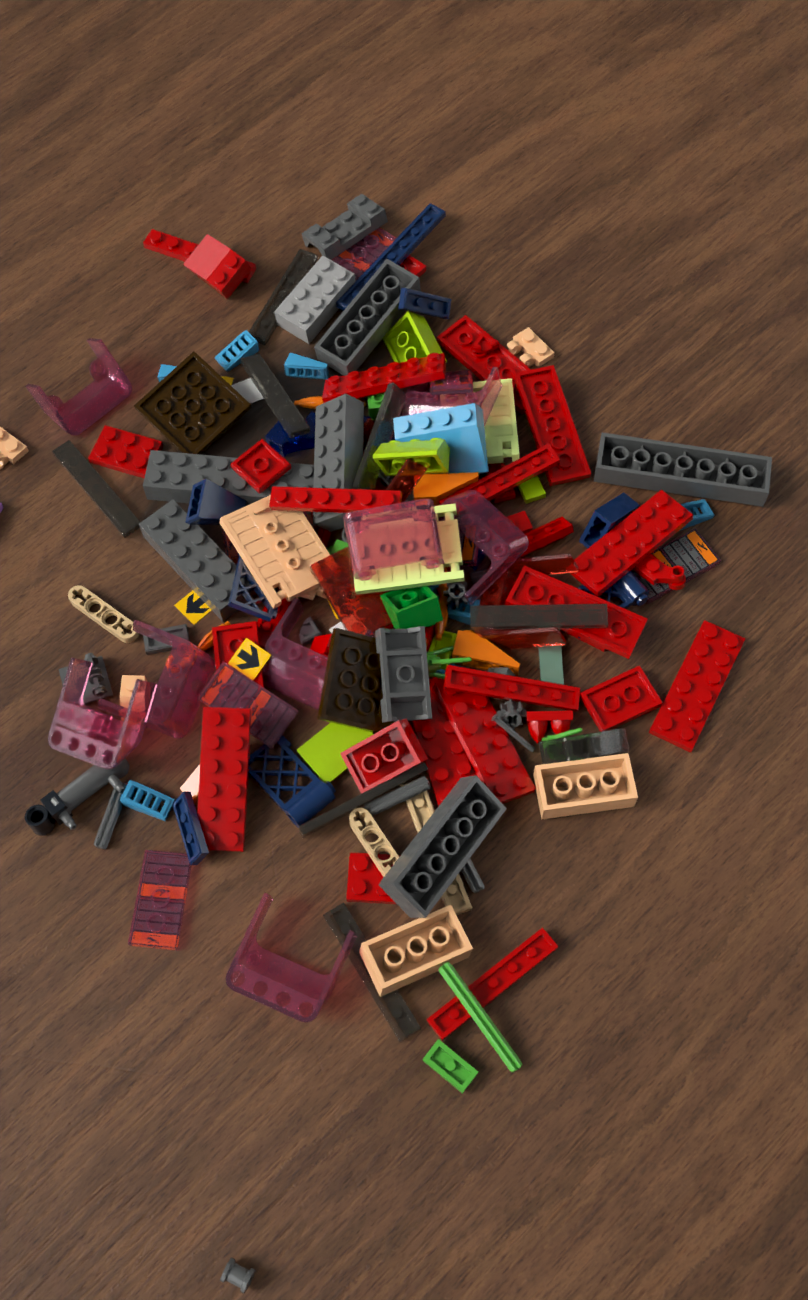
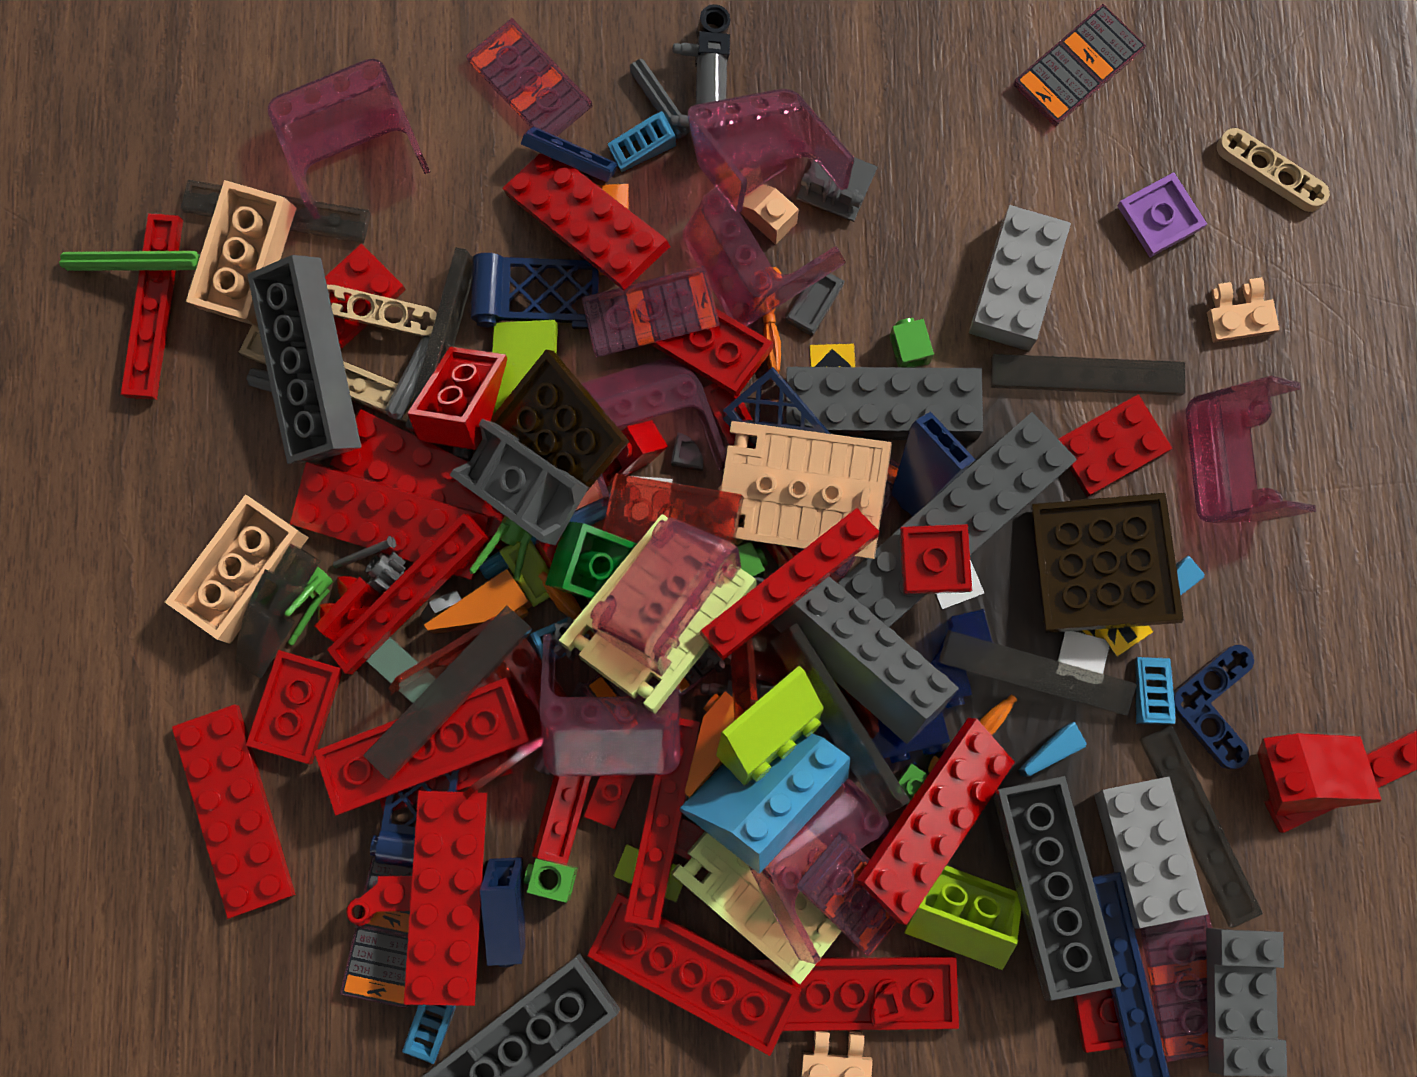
camera: 135 degrees right, 15 degrees up
clear pink brick [55,700,113,739] -> none
tan beam [68,585,139,643] -> none
yellow sticker [228,638,271,681] -> none
dark blue tile [398,288,452,319] -> none
bright green plate [422,1039,478,1094] -> none
none -> bright green brick [524,858,578,903]
none -> bright green brick [889,318,934,368]
none -> light grey brick [969,205,1071,351]
none -> dark blue beam [1174,645,1254,769]

